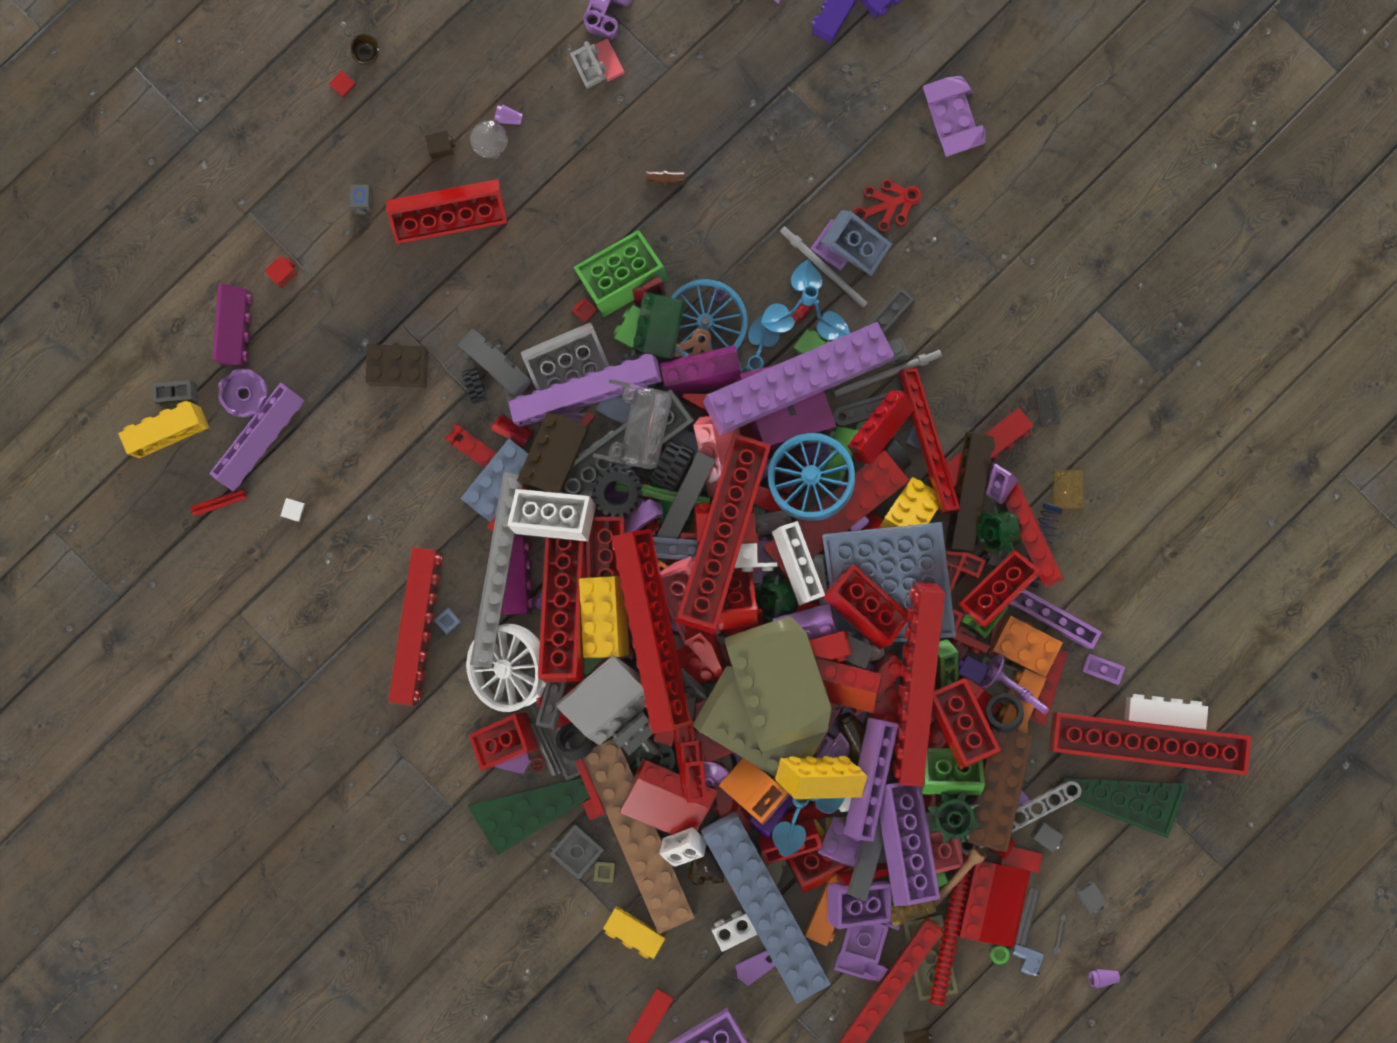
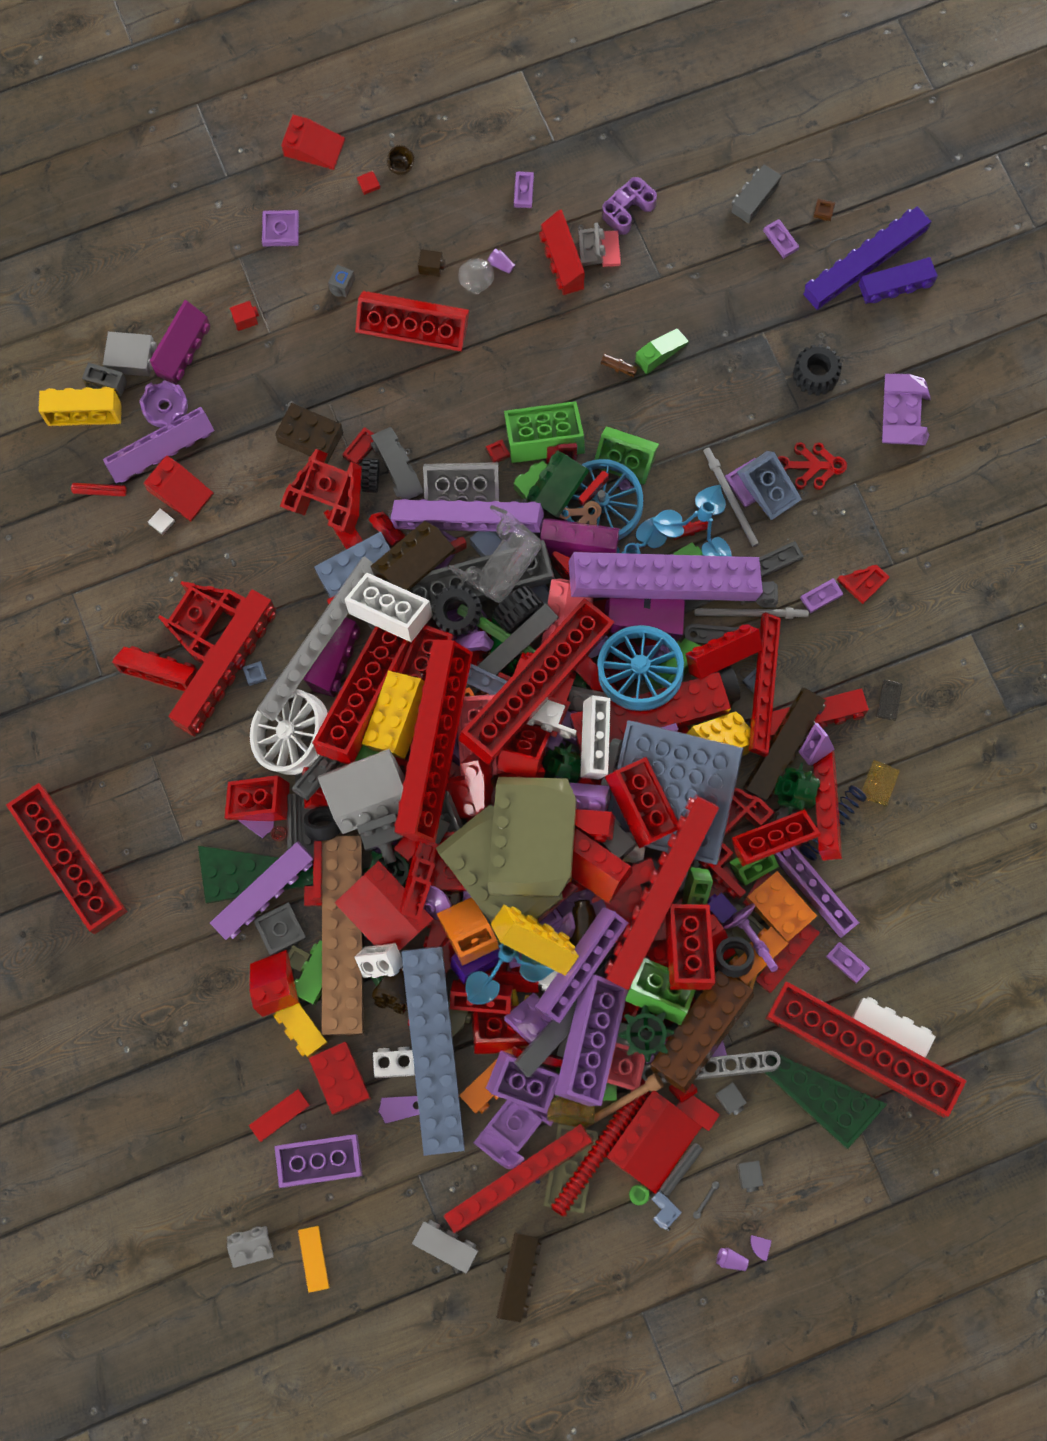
camera: 25 degrees right, 10 degrees down
none -> red brick [6,783,127,935]
none -> light grey brick [103,332,157,376]
none -> red slope [112,646,198,692]
none -> red slope [143,455,214,522]
none -> red wedge [158,581,245,664]
none -> medium lavender brick [210,840,314,940]
none -> red slope [250,950,299,1017]
none -> medium lavender tile [262,210,299,246]
none -> red wedge [280,449,362,534]
none -> red slope [281,115,345,170]
none -> bright green slope [294,940,322,1006]
none -> red brick [309,1041,371,1115]
none -> red tile [342,427,374,465]
none -> medium lavender plate [514,172,534,208]
none -> red slope [539,209,585,295]
none -> red tile [579,471,609,507]
none -> bright green slope [594,426,659,485]
none -> bright green slope [635,329,689,374]
none -> medium lavender tile [750,1235,771,1261]
none -> black tyre [793,344,842,396]
none -> medium lavender plate [800,578,843,614]
none -> red wing [837,564,890,604]

